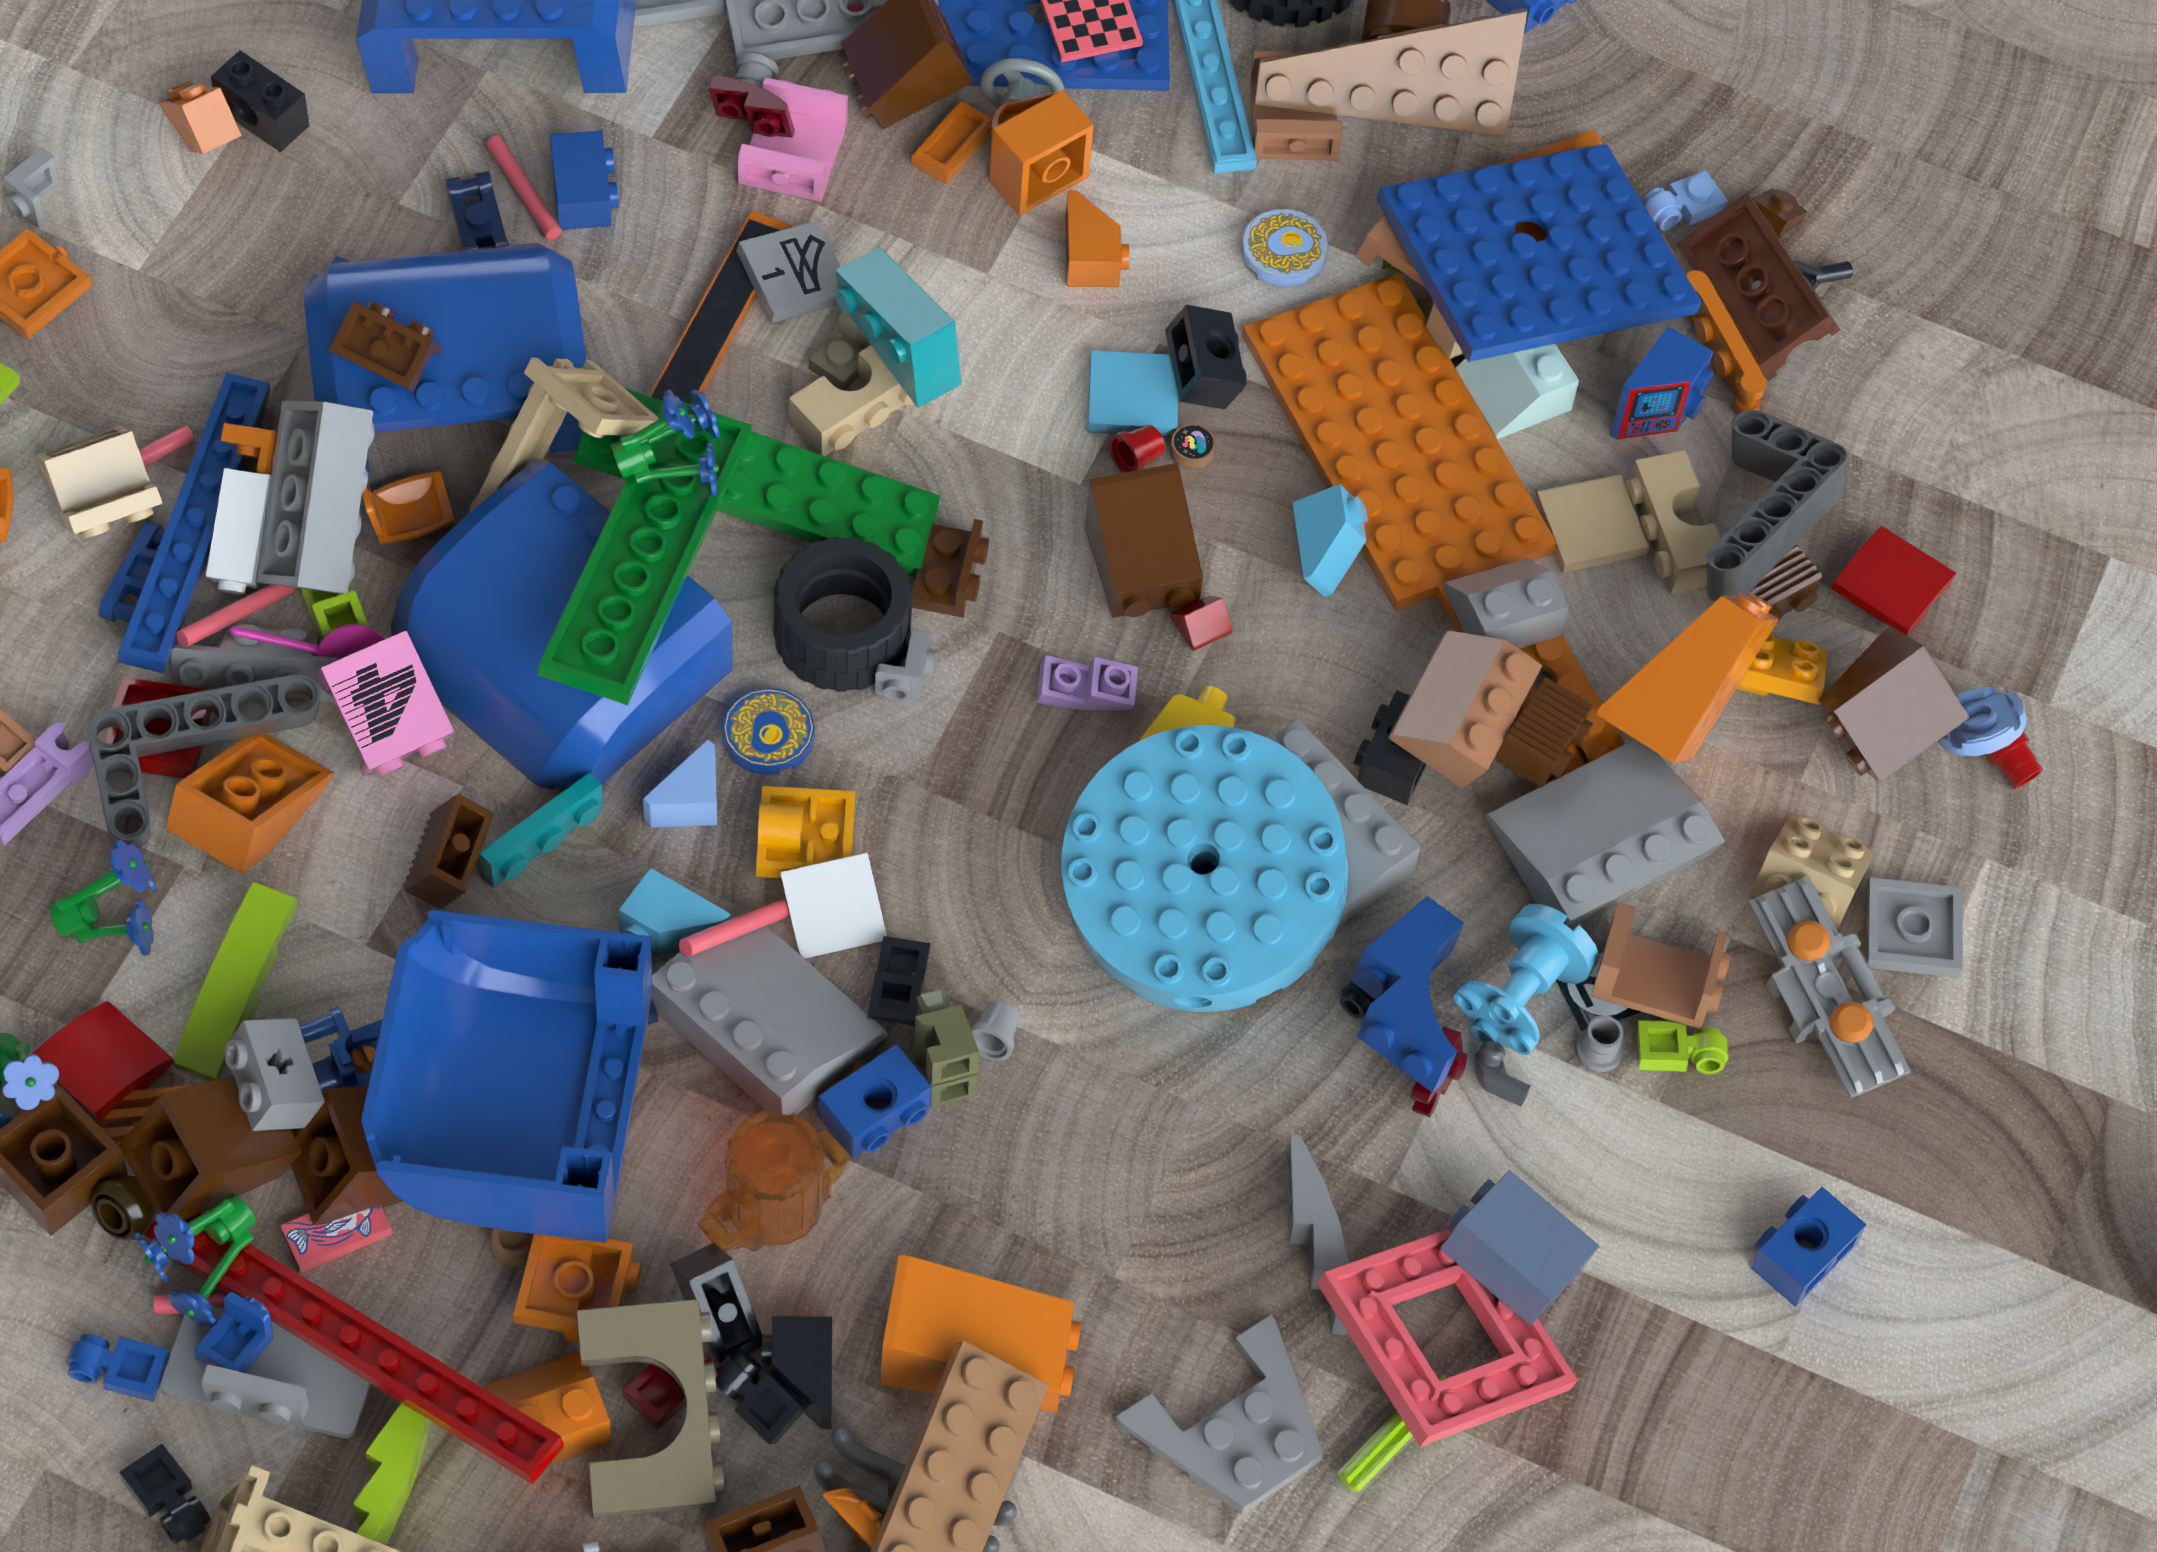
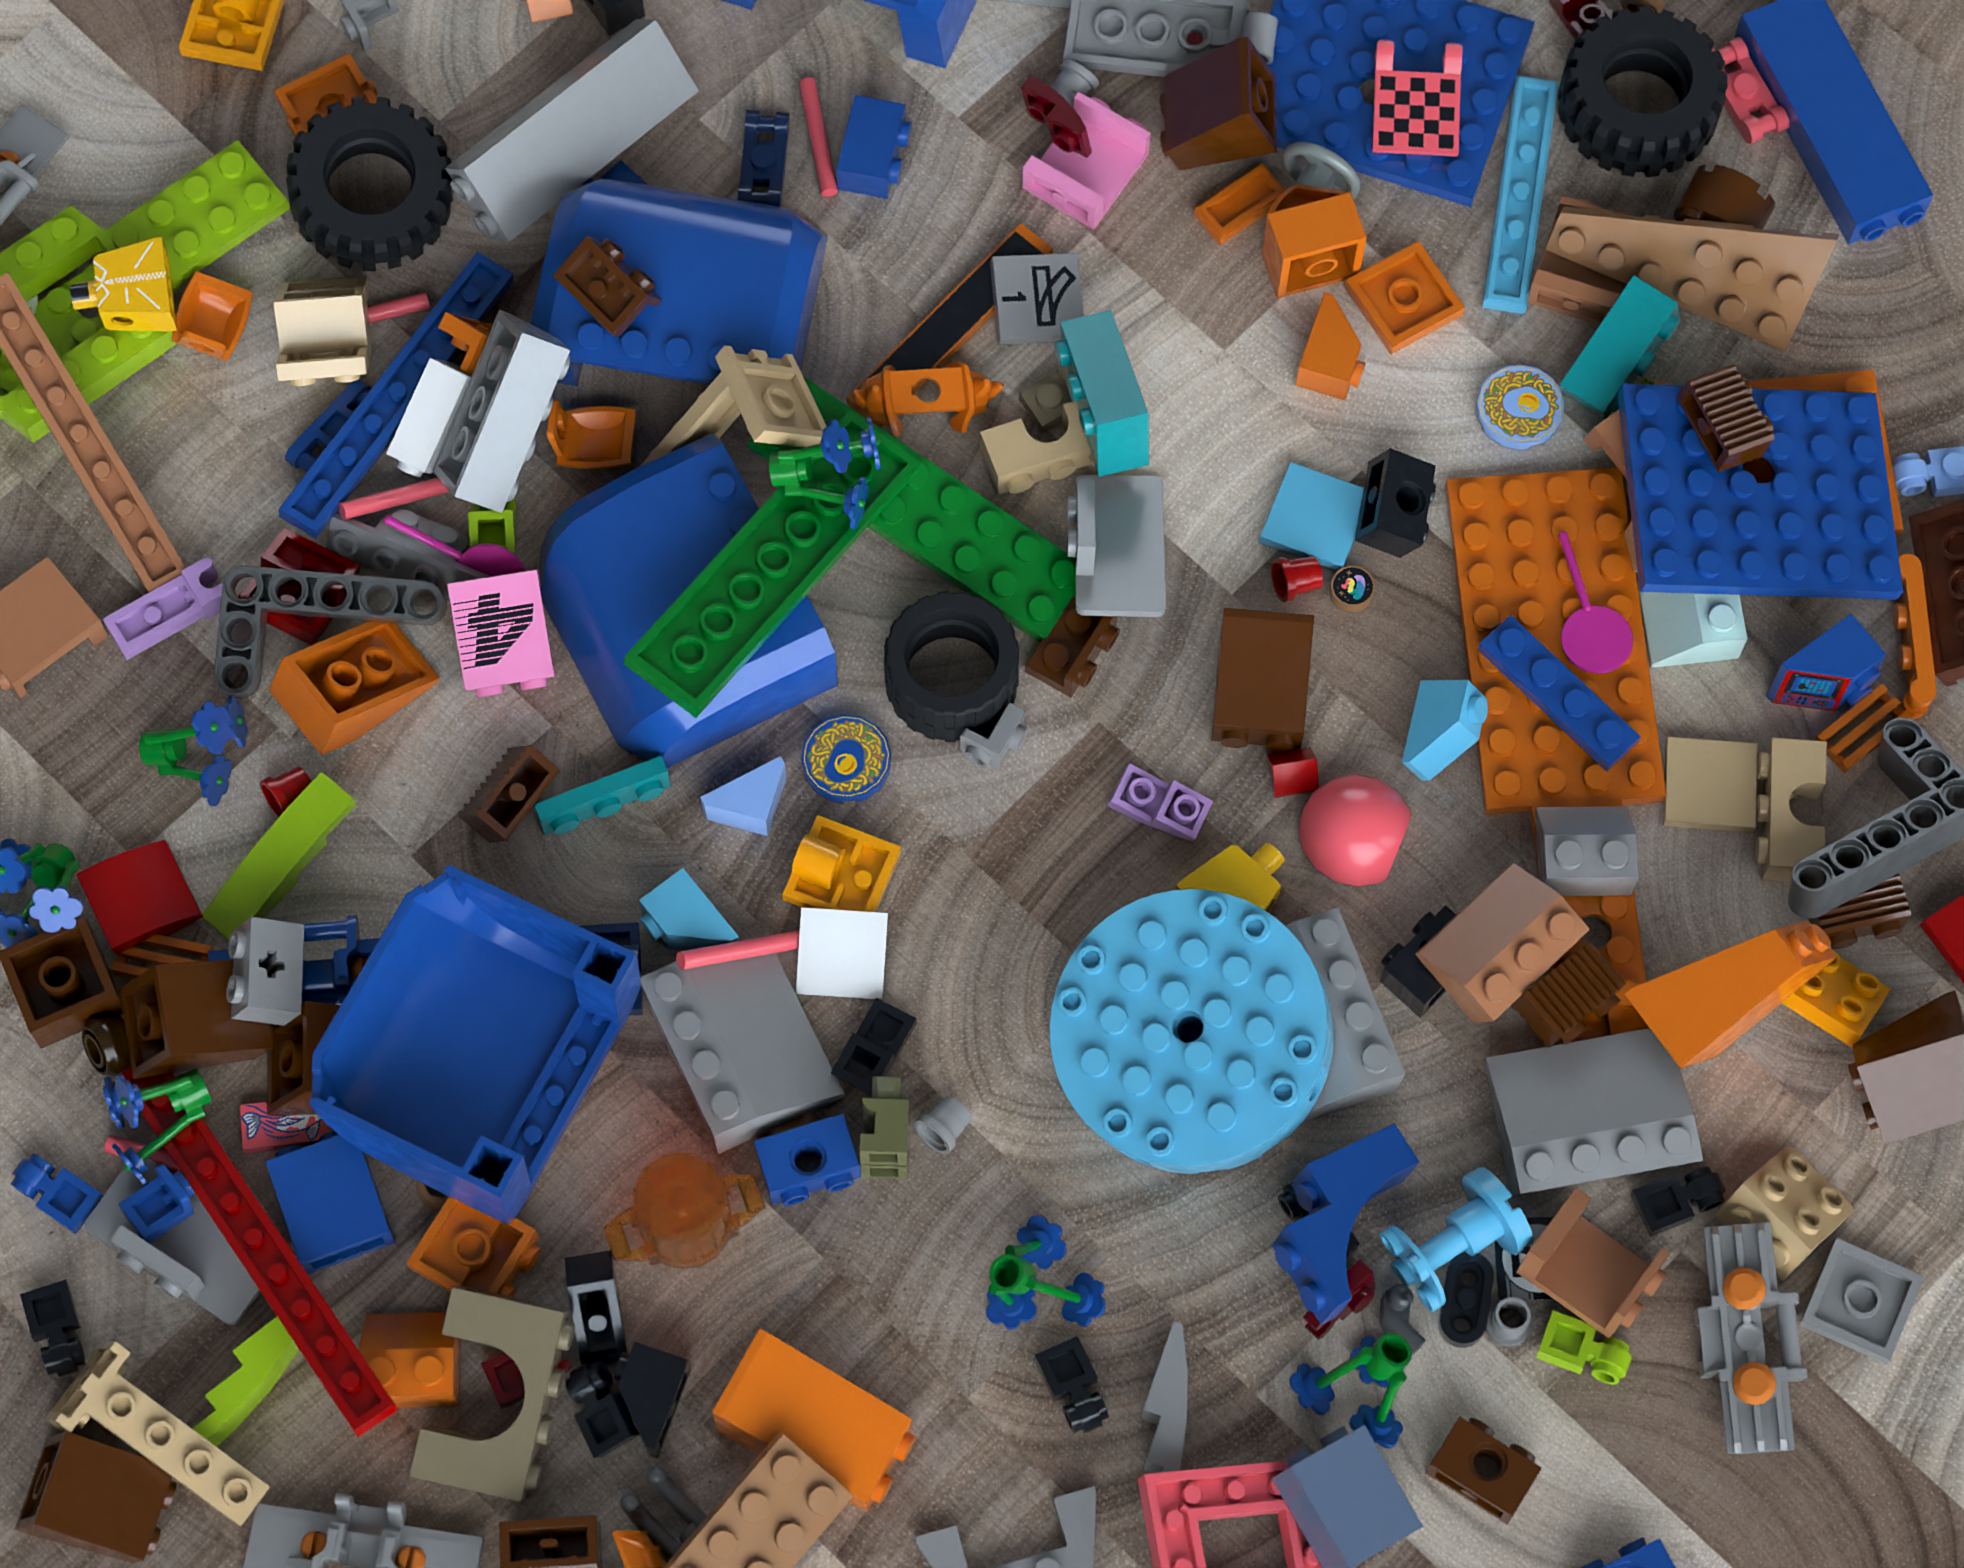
camera: 25 degrees right, 10 degrees up
none -> red piece [260,766,312,818]
none -> blue brick [265,1130,396,1275]
none -> black tyre [286,96,453,271]
none -> light grey brick [445,19,699,241]
none -> orange piece [851,361,1004,438]
none -> blue plant [986,1215,1106,1330]
none -> black plate [1034,1336,1109,1434]
none -> light grey bracket [1067,474,1166,617]
none -> plant [1289,1333,1412,1448]
none -> coral cylinder [1298,774,1412,886]
none -> orange tile [1344,241,1465,355]
none -> reddish brown brick [1425,1416,1542,1525]
none -> black plate [1438,1252,1494,1348]
none -> blue plate [1478,615,1641,772]
none -> dark pink piece [1559,531,1633,674]
none -> teal wedge [1560,275,1681,420]
none -> black plate [1631,1166,1726,1237]
none -> reddish brown brick [1676,364,1775,473]
none -> orange tile [1814,683,1913,774]

